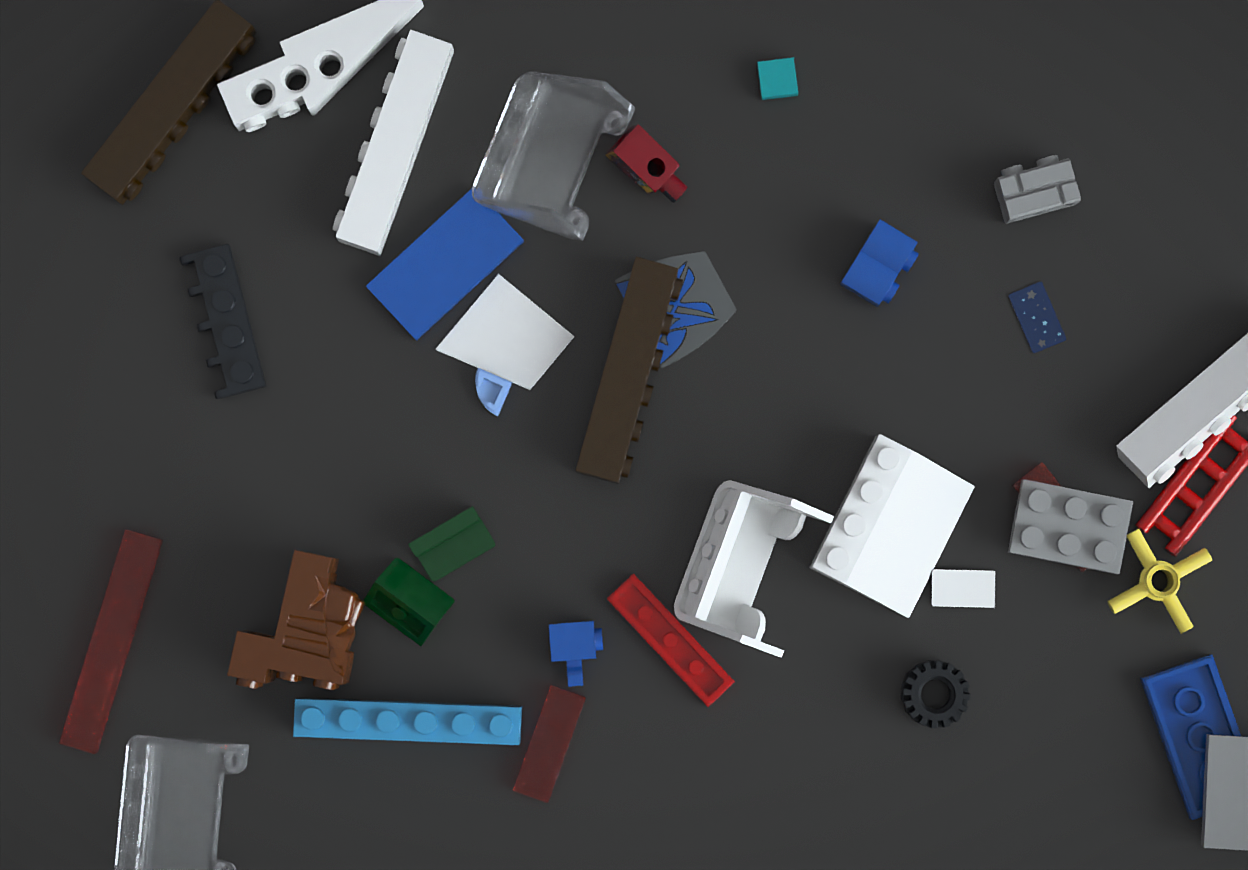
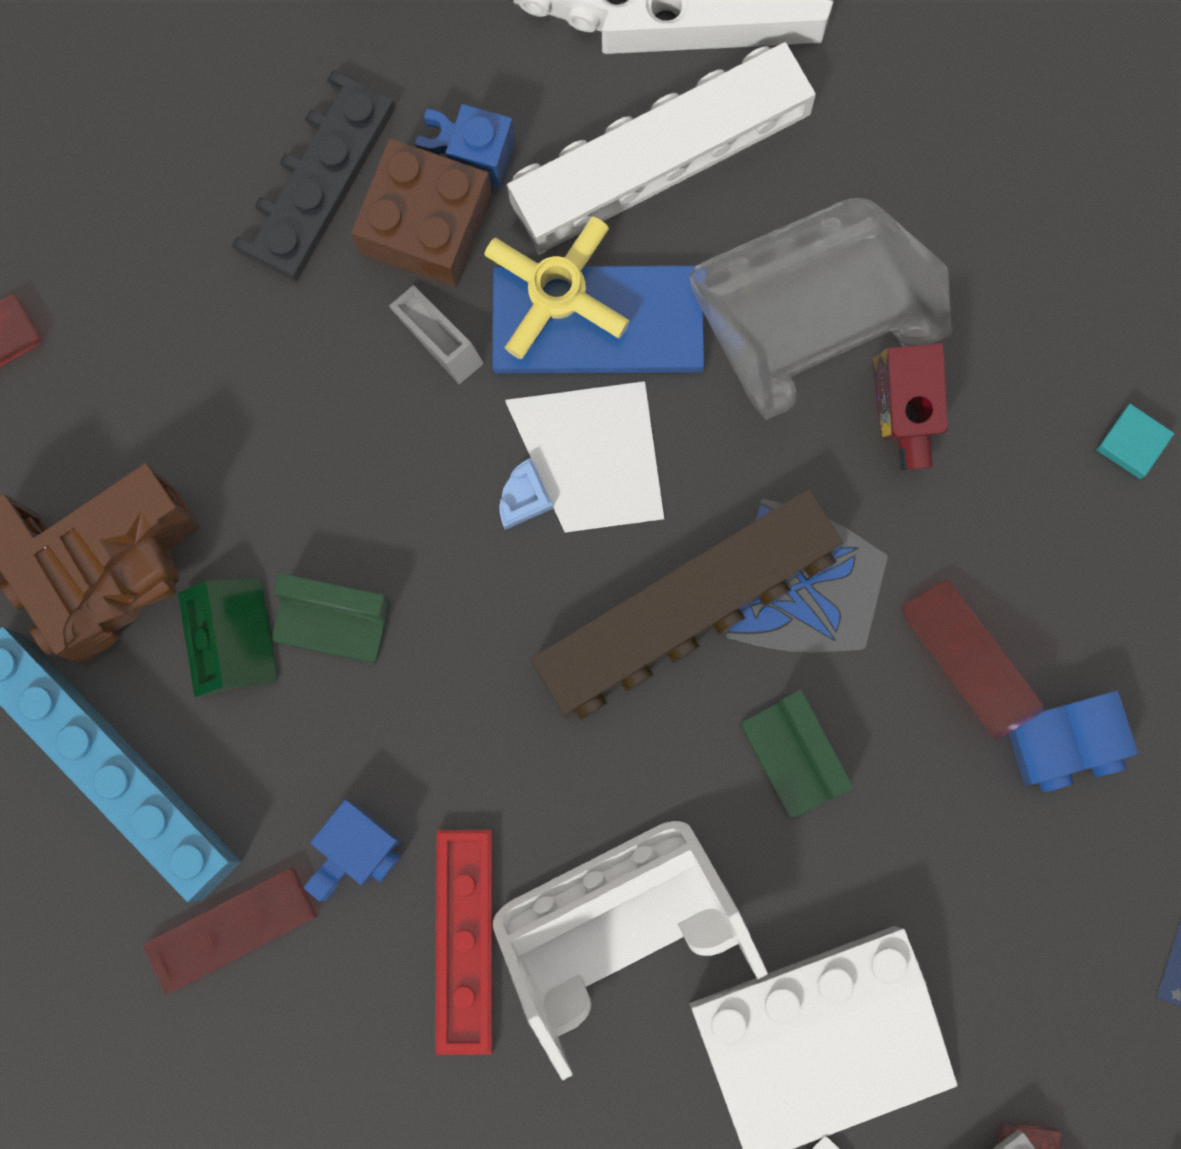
camera: 50 degrees right, 5 degrees down
none -> reddish brown brick [351,138,493,288]
none -> light grey piece [389,285,484,385]
none -> blue brick [415,104,516,189]
none -> light yellow bar [484,217,630,359]
none -> dark green panel [741,689,854,818]
none -> clear red tile [902,579,1043,740]

